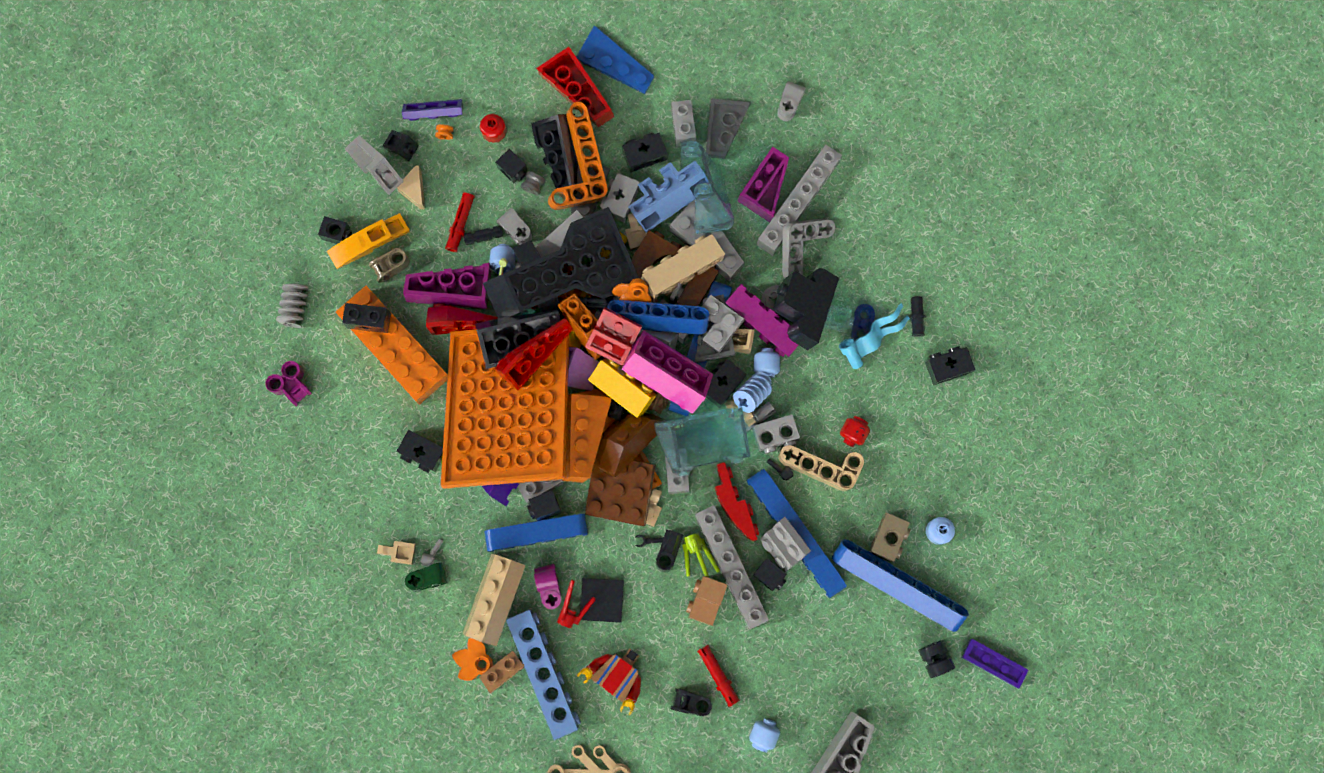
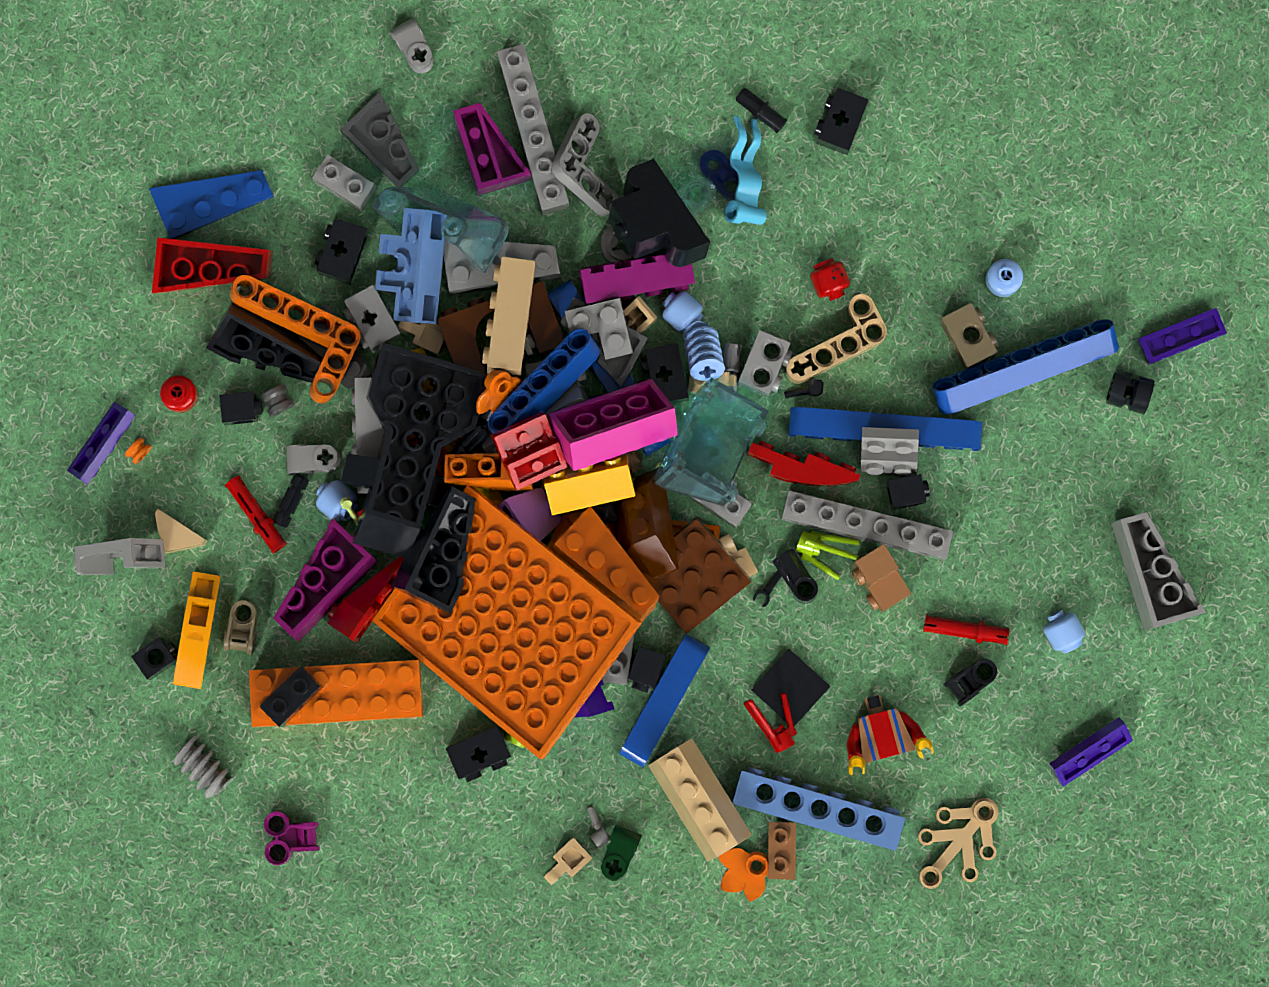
camera: 50 degrees left, 5 degrees up
black bracket [382,130,419,162] -> none
red wedge [495,318,573,390] -> none
magenta piece [534,563,561,609] -> none

